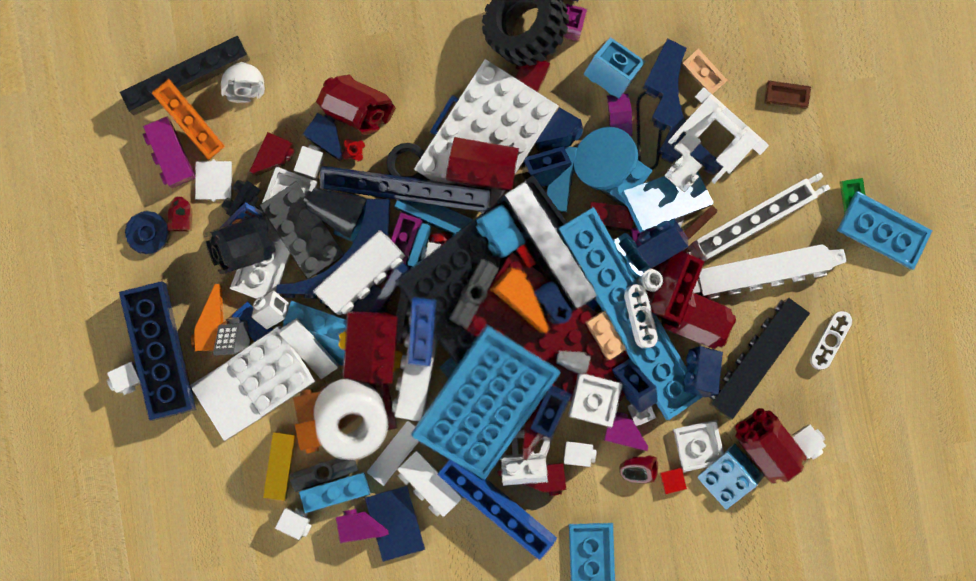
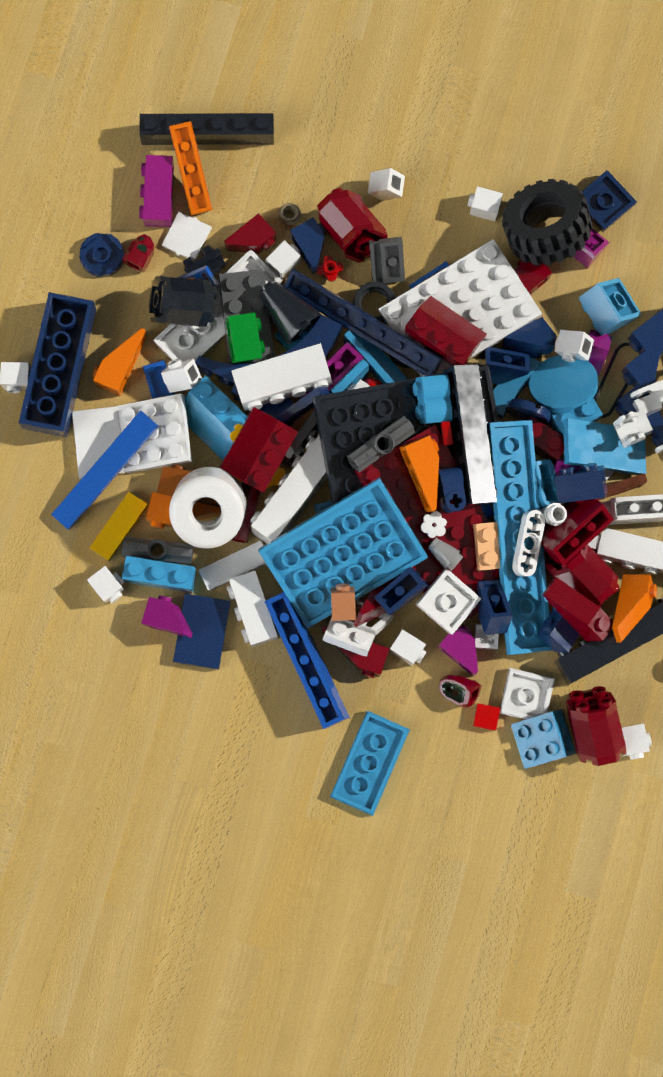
camera: 15 degrees right, 5 degrees down
dark grey slope [213,317,250,356] -> none
white cylinder [221,62,265,103] -> none
white tile [279,318,339,379] -> none
blue tile [408,298,436,367] -> none
none -> blue tile [51,410,159,530]
none -> green brick [225,313,265,363]
none -> dark tan plate [279,203,301,225]
none -> nougat brick [331,583,356,621]
none -> white brick [368,168,405,201]
none -> dark grey plate [369,237,405,284]
none -> white plant [420,511,447,538]
none -> white brick [467,186,503,221]
none -> dark blue tile [505,398,551,424]
none -> dark red slope [542,577,613,641]
none -> white brick [555,330,594,362]
none -> orange slope [612,575,657,643]

